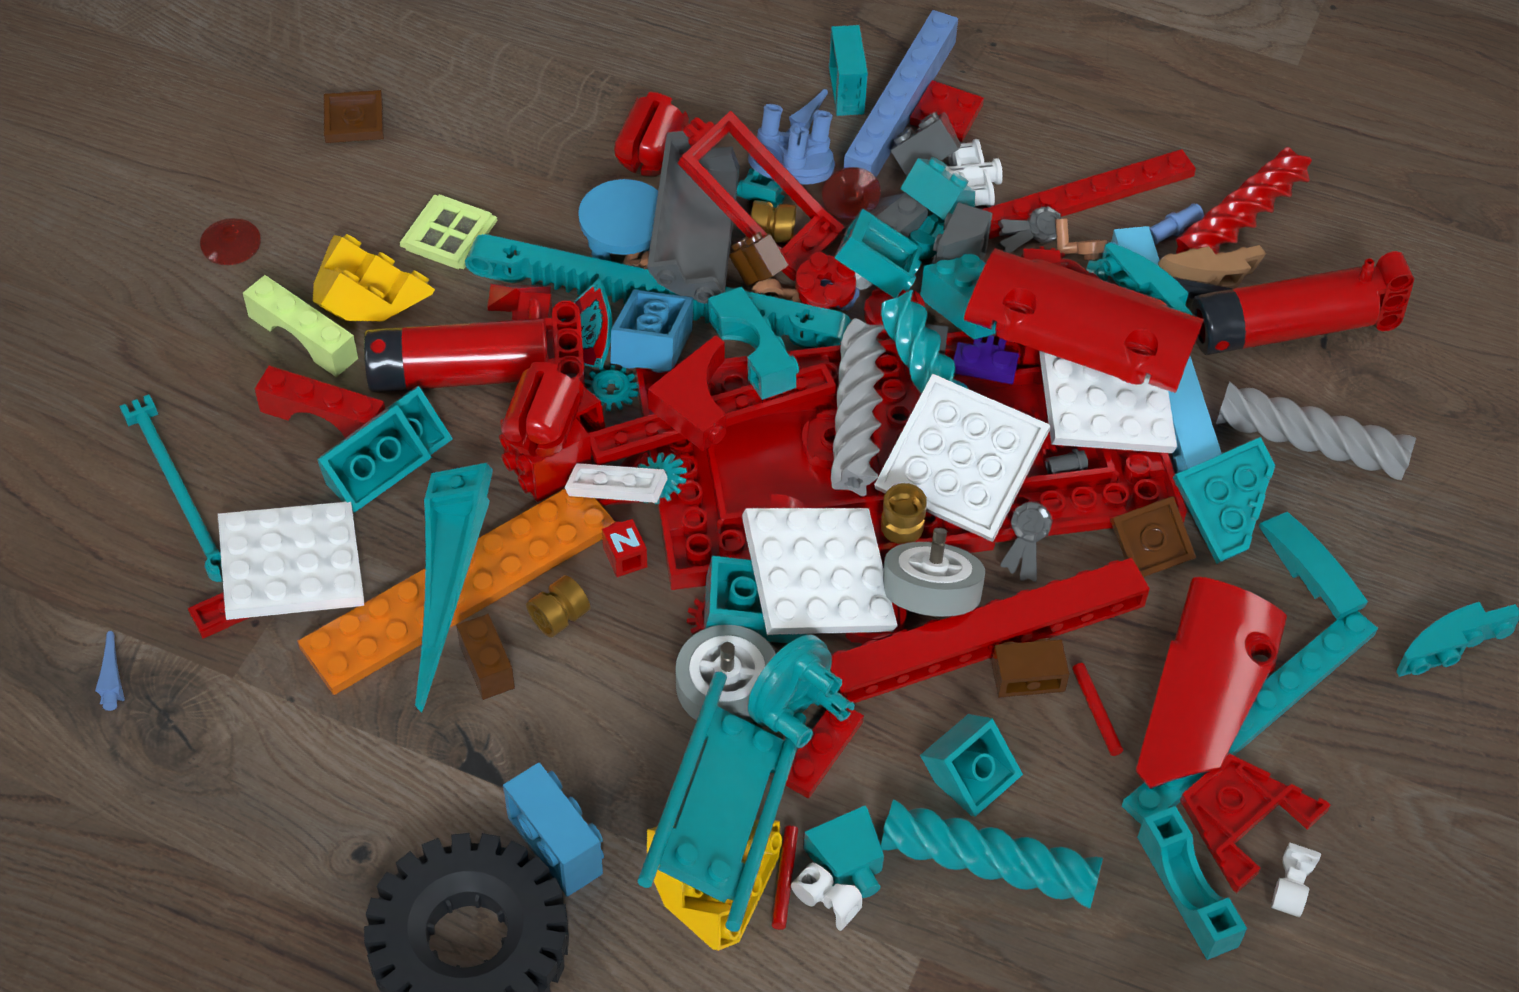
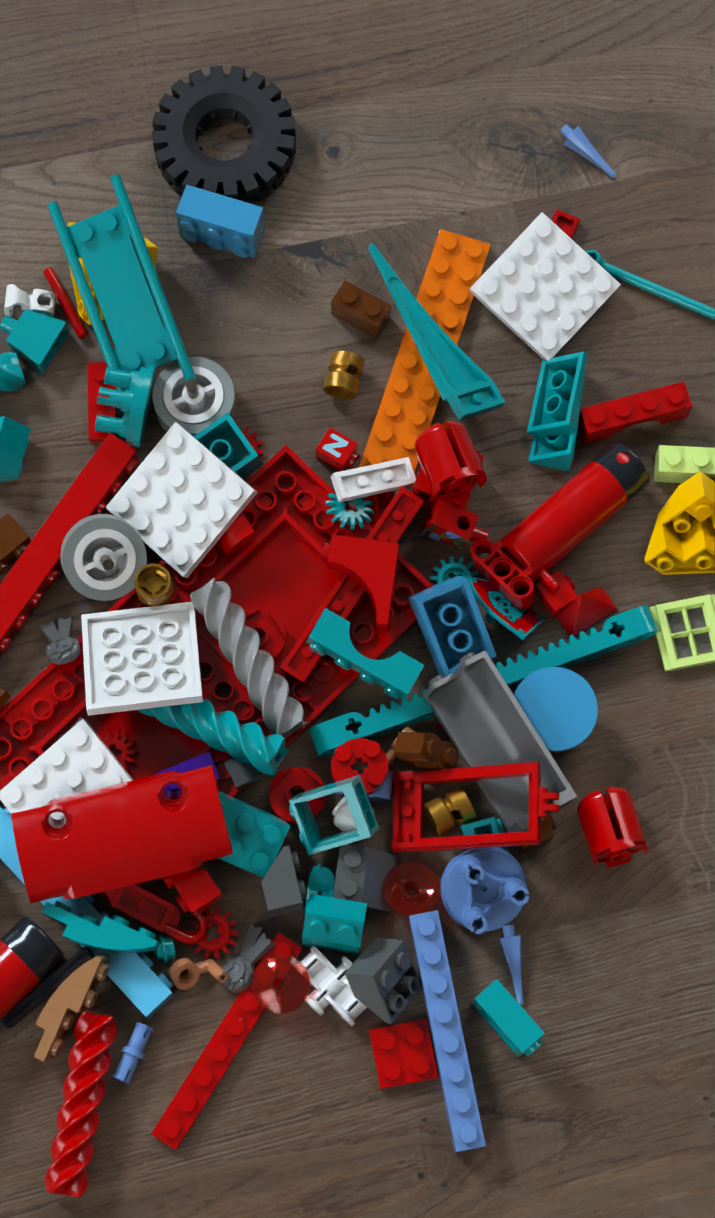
camera: 145 degrees right, 20 degrees up
none -> clear red dish [252,954,310,1014]

